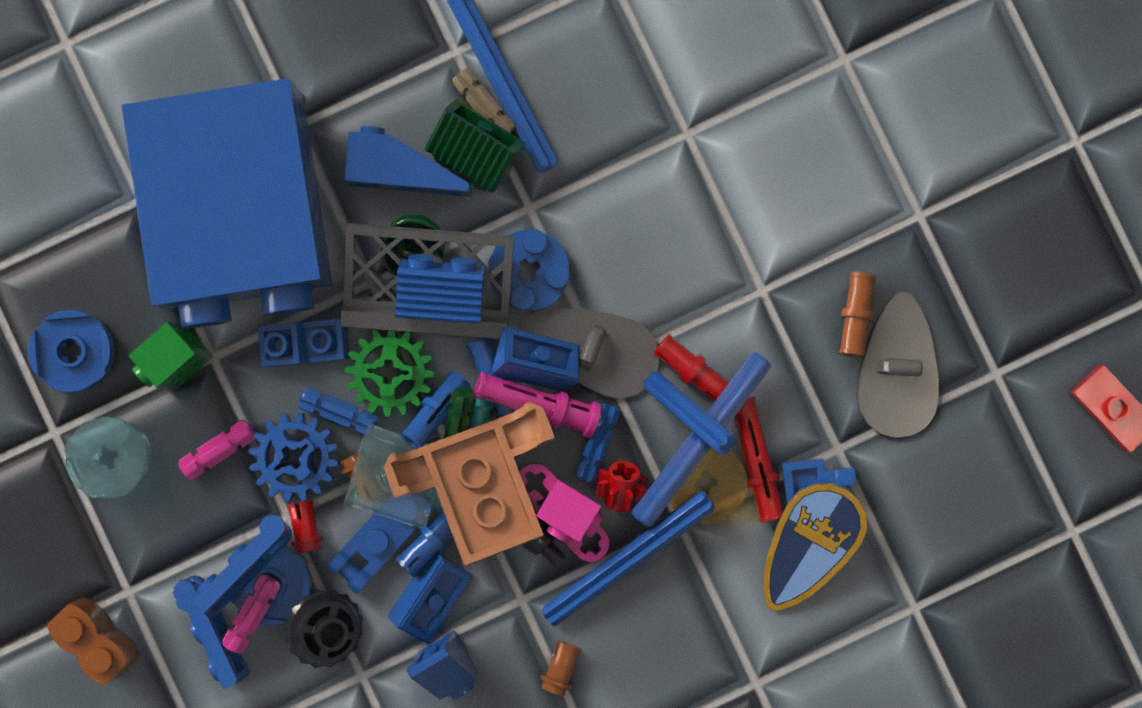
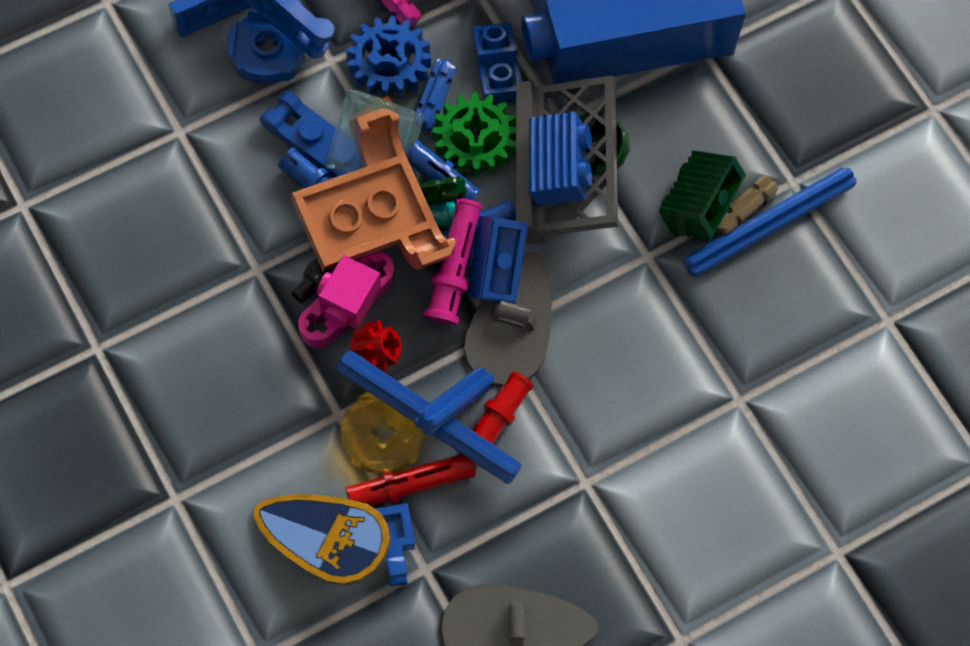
camera: 85 degrees right, 20 degrees down
dark pink axle [222,574,281,654] -> none
black piece [285,589,363,669] -> none
red pin [287,500,324,554] -> none
blue slope [344,126,472,197] -> none
blue slope [388,552,474,644] -> none
blue slope [406,630,479,700] -> none
blue plate [488,229,569,311] -> none
dark orange pin [540,640,582,696] -> none
blue axle [542,491,715,626] -> none
blue axle [576,403,620,483] -> none
dark orange pin [839,272,876,358] -> none

